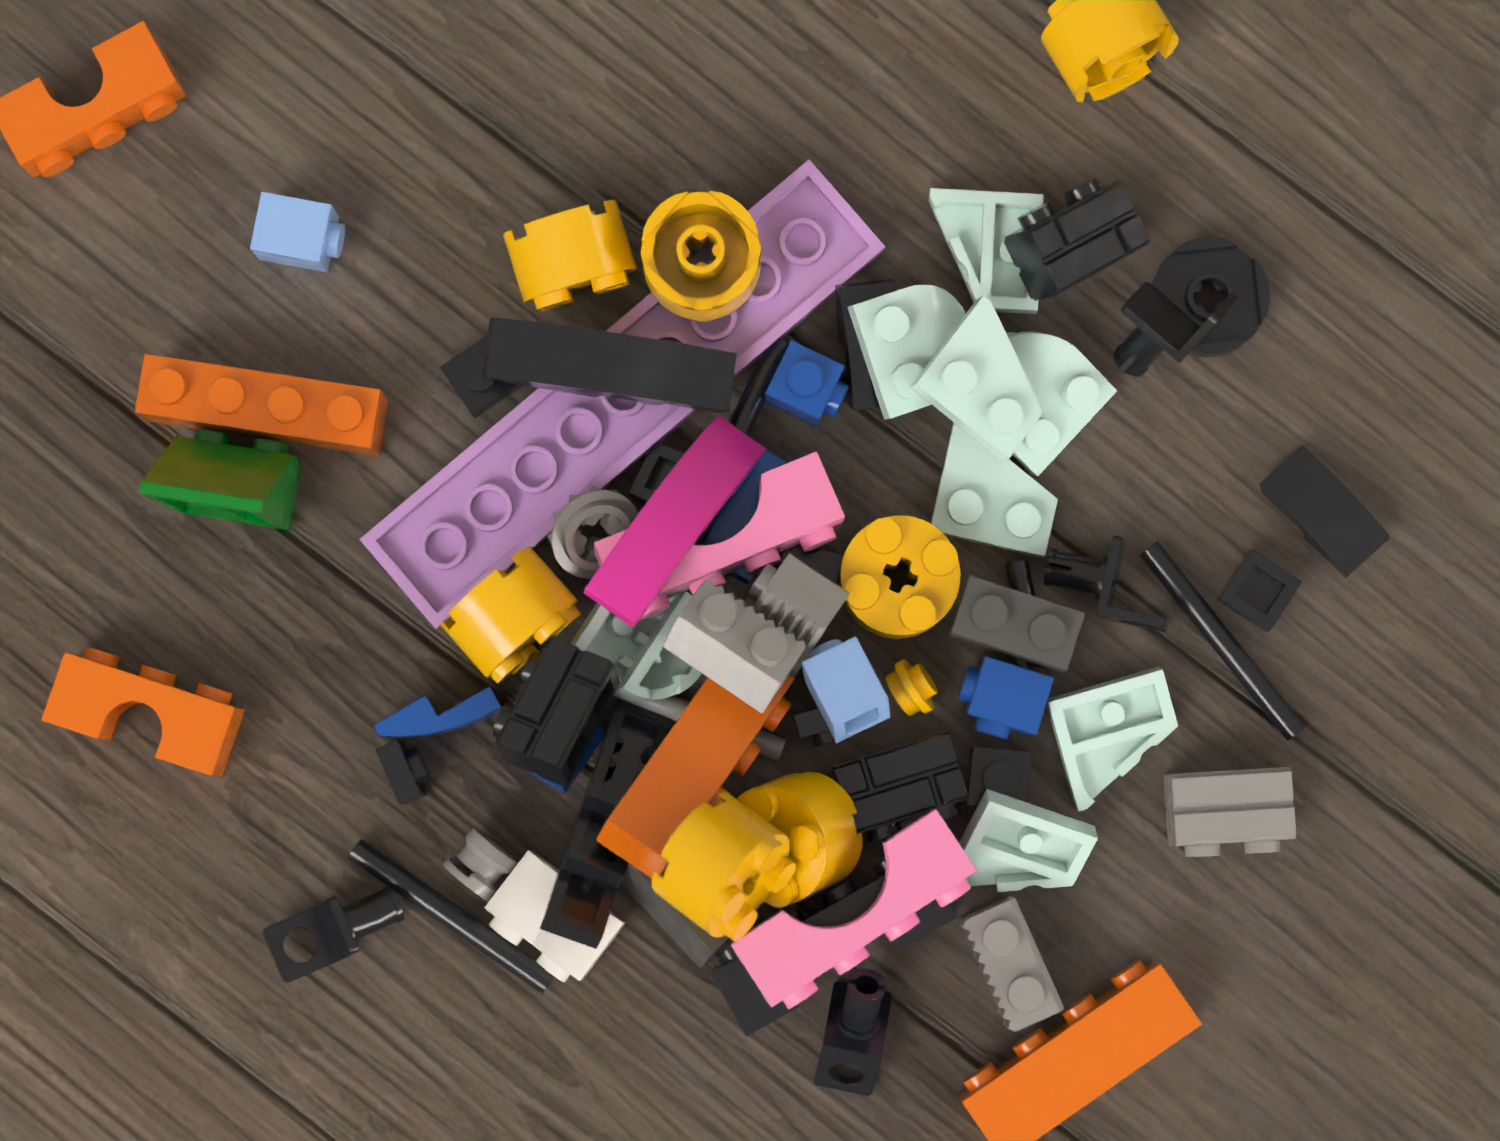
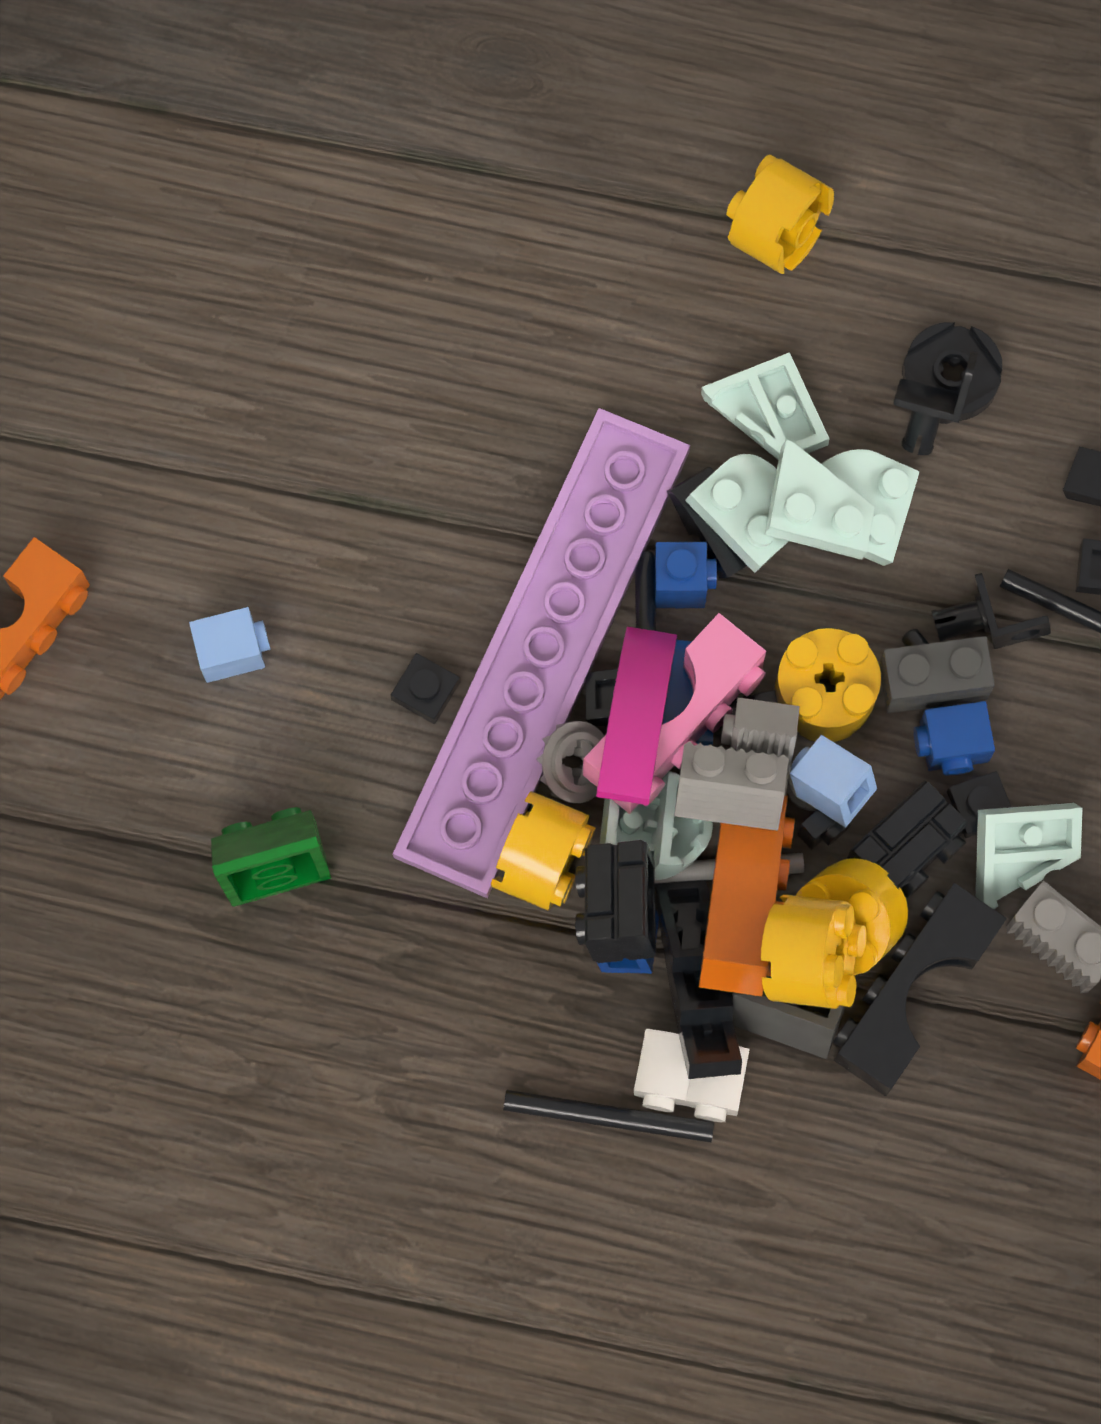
camera: 25 degrees left, 10 degrees down
orange arch [41,646,245,777] -> none
orange brick [135,354,389,457] -> none
black bracket [263,886,404,983] -> none
blue slope [373,686,504,738] -> none
black plate [375,740,431,805] -> none
light grey wheel [443,827,518,901] -> none
black slope [482,317,737,414] -> none
yellow brick [503,200,637,312] -> none
yellow brick [641,191,761,323] -> none
bright pink arch [731,809,977,1009] -> none
black bracket [814,969,892,1096] -> none
yellow plate [885,659,938,717] -> none
light aqua wing [931,422,1058,558] -> none
black brick [1004,178,1150,301] -> none
light aqua wing [1046,667,1178,811] -> none

